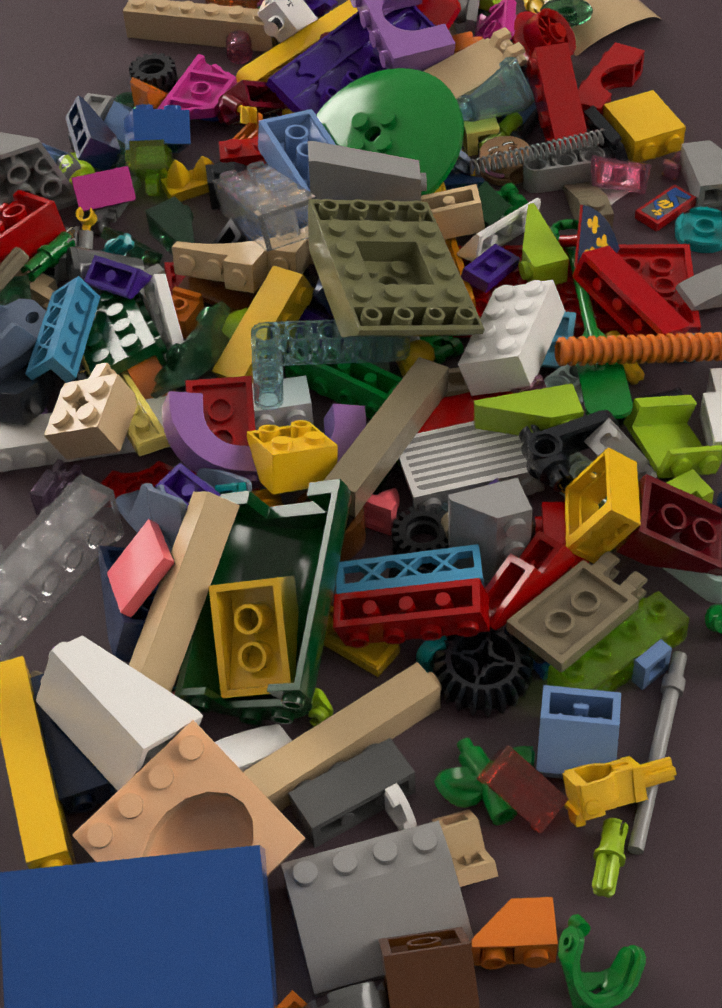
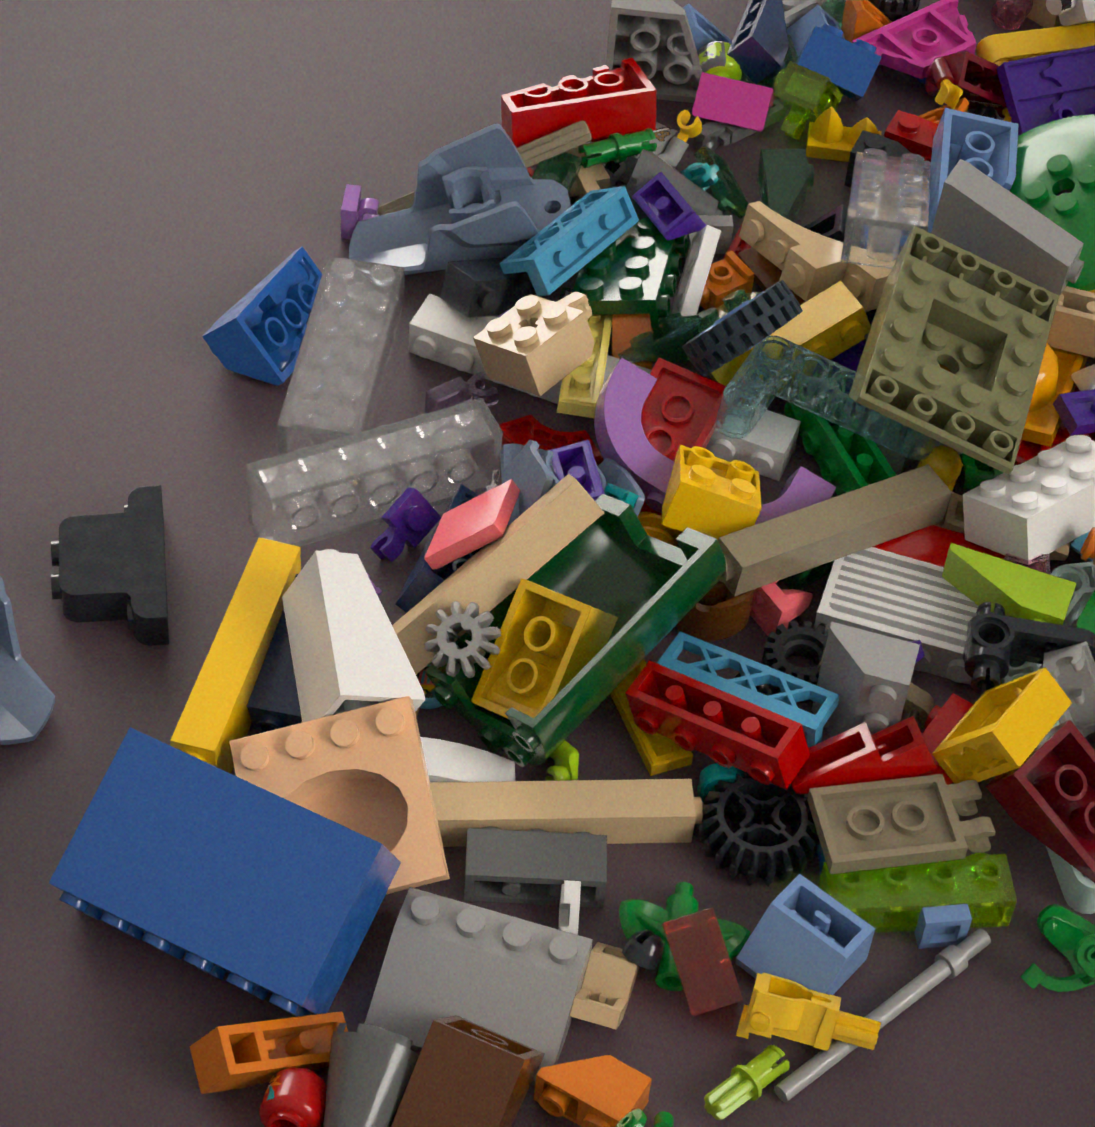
camera: 25 degrees right, 0 degrees up
none -> dark purple plate [370,487,442,562]
none -> light grey gear [424,601,501,678]
none -> black hinge [622,929,664,971]
none -> black wheel [682,280,803,377]

